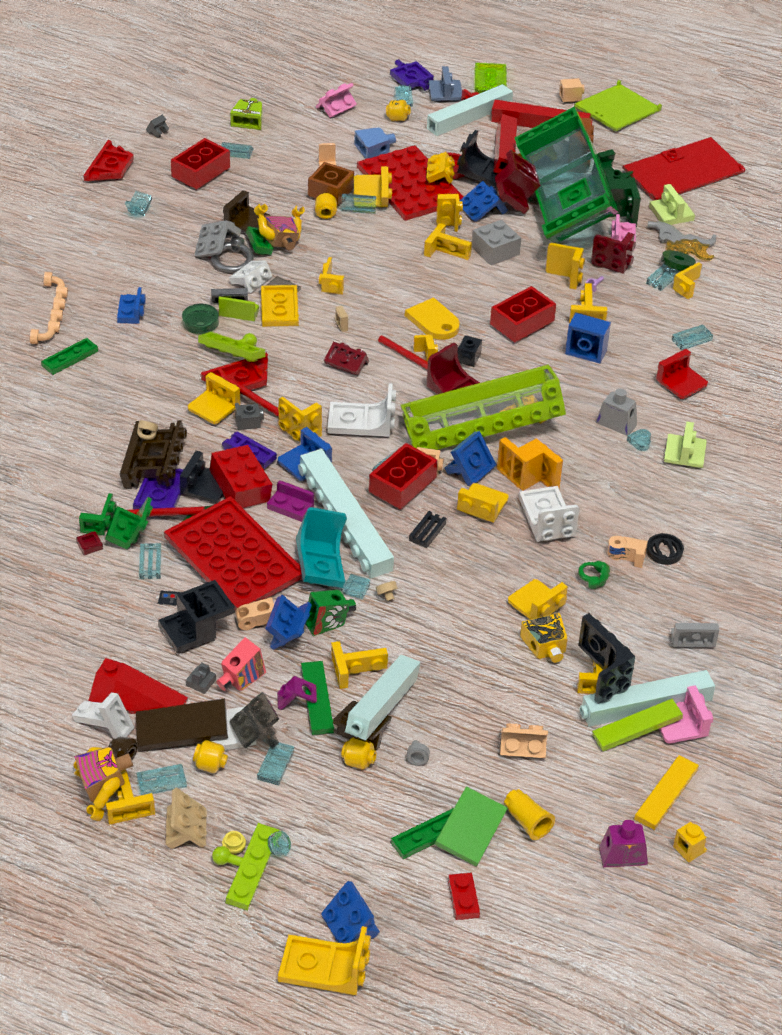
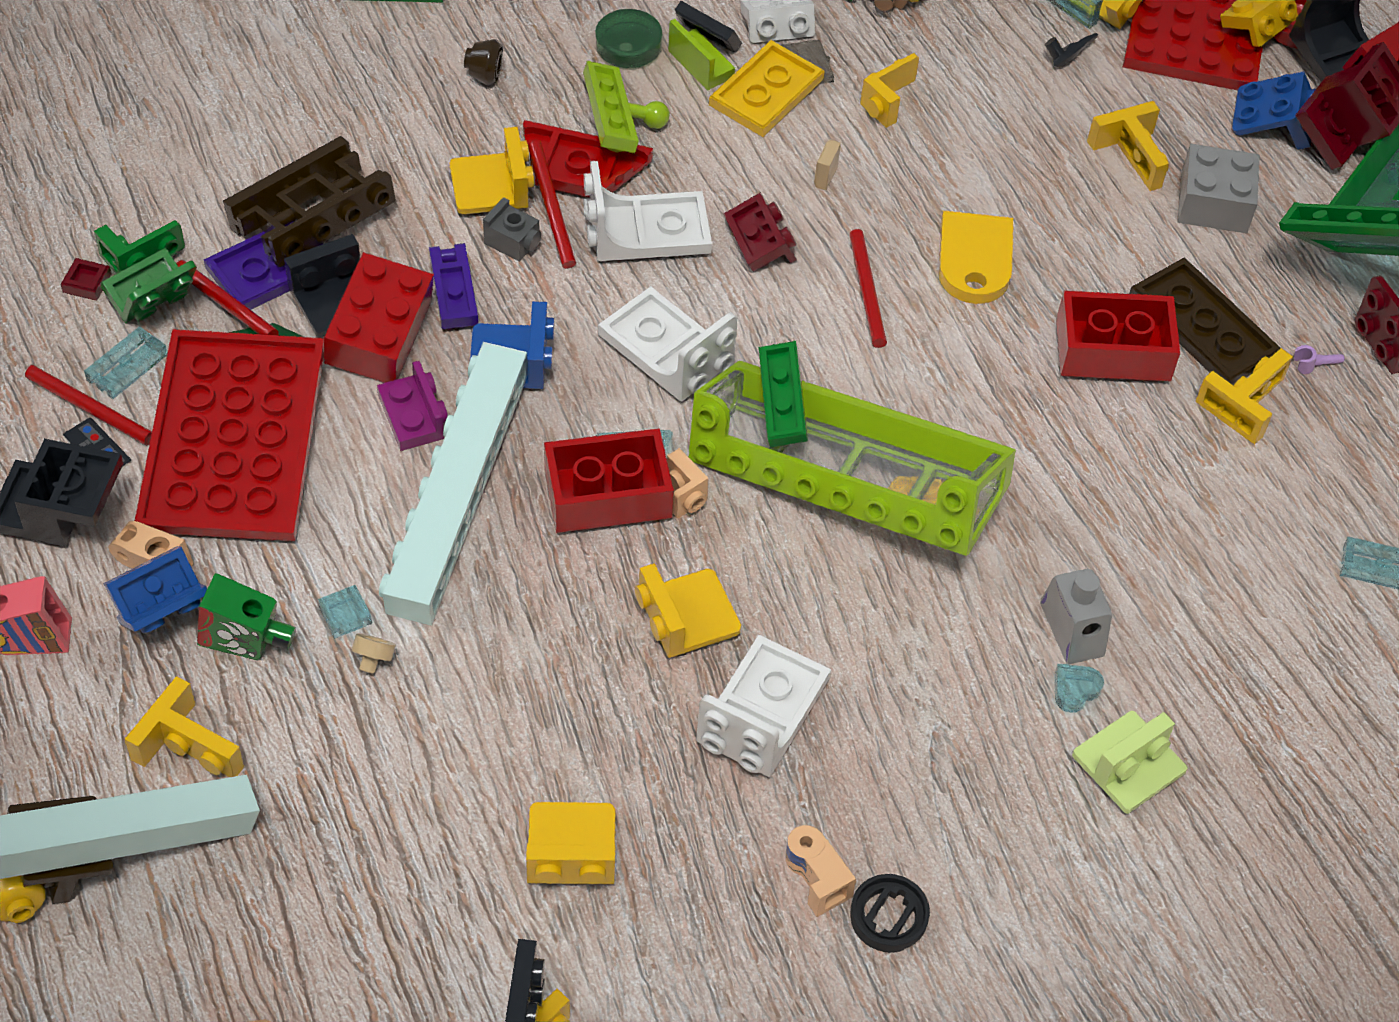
camera: 40 degrees right, 10 degrees up
tan tile [137,420,158,440] -> none
magenta bracket [277,676,317,710] -> none
yellow bracket [278,397,322,443] -> none
teal bracket [296,507,347,588] -> none
green tile [301,661,334,735] -> none
light grey tile [407,740,430,766] -> none
black tile [409,511,447,548] -> none
yellow bracket [413,334,438,361] -> none
dark red bracket [427,342,480,417] -> none
yellow bracket [436,194,463,232] -> none
blue bracket [444,431,497,486] -> none
black brick [457,335,482,367] -> none
light orange bracket [497,437,563,491] -> none
torso [520,613,567,663] -> none
yellow bracket [546,243,585,290] -> none
blue brick [565,313,611,364] -> none
green piece [578,561,610,590] -> none
red bracket [656,349,708,399] -> none
none -> red bar [25,365,152,446]
none -> dark brown cone [464,39,503,86]
none -> white bracket [583,161,712,261]
none -> green tile [758,341,808,448]
none -> black bar [1044,33,1098,67]
none -> dark brown tile [1129,257,1281,385]

